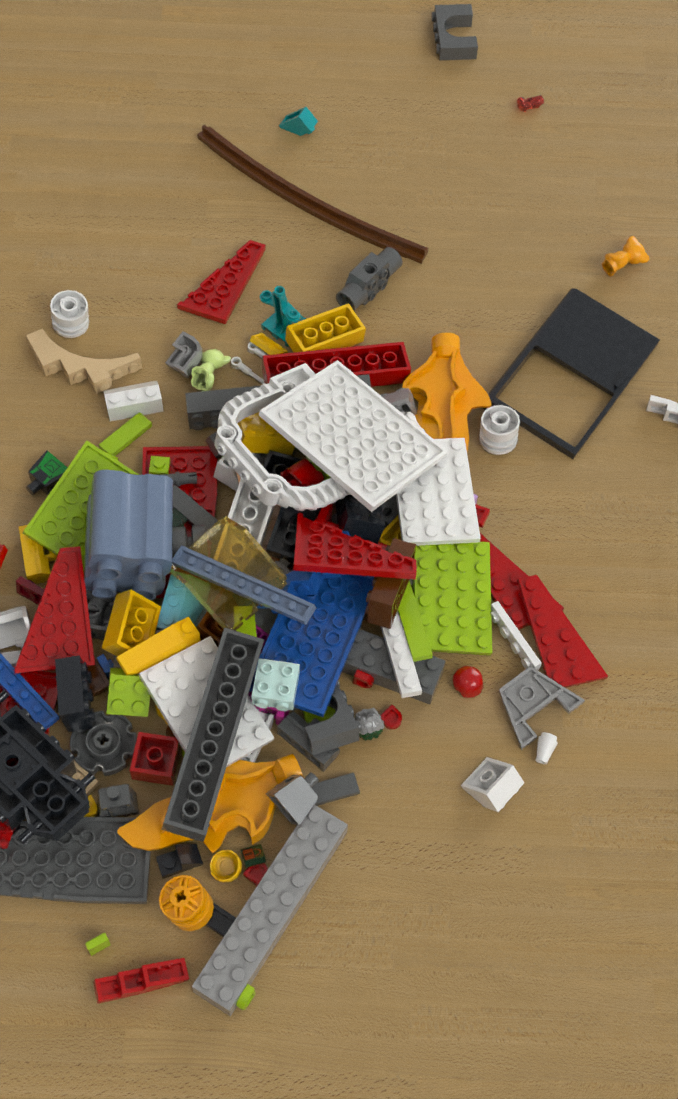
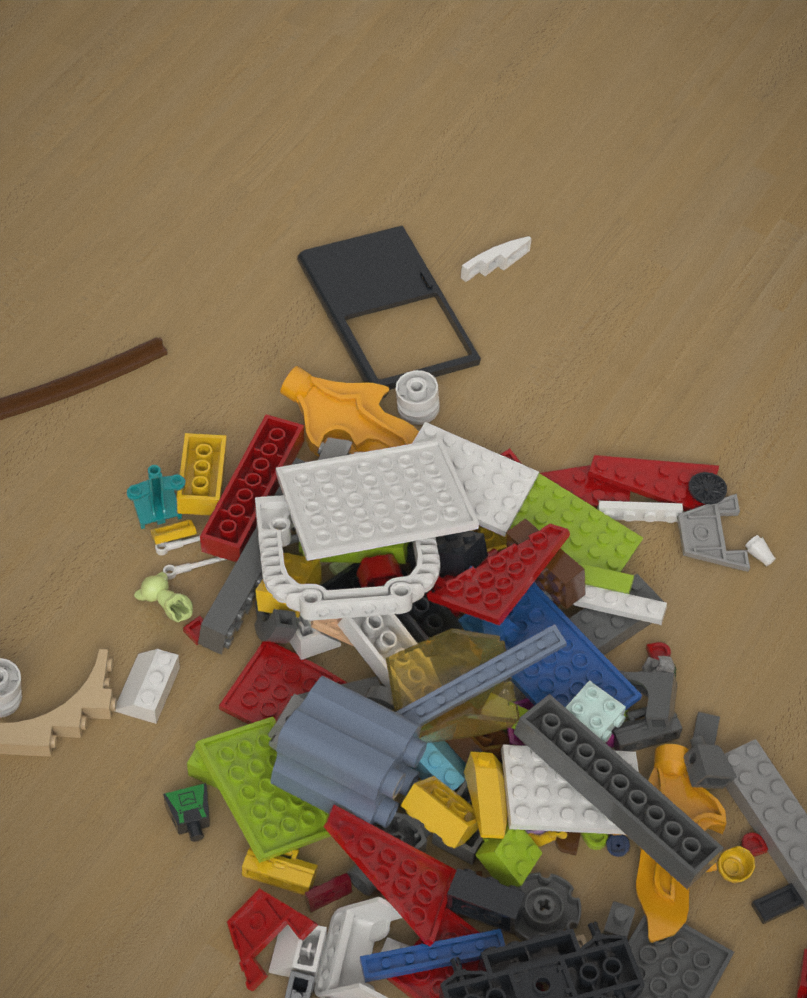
camera: 60 degrees left, 5 degrees down
blue plate [96,654,113,681] -> none
lime tile [99,412,152,456] -> none
red brick [129,732,181,786] -> none
lime plate [149,456,170,475] -> none
black slope [156,844,204,879] -> none
dark grey pin [159,472,197,487] -> none
light orange wheel [159,875,214,931] -> none
light grey brick [165,331,202,378] -> none
red wing [177,240,266,324] -> none
tile [240,844,266,868] -> none
dark grey brick [336,247,403,311] -> none
red tile [352,669,374,688] -> none
red hair [452,666,484,698] -> none
white slope [461,757,524,812] -> none
clear red arm [517,95,544,112] -> none
light orange animal [602,236,650,277] -> none
none -> black wheel [688,472,727,504]

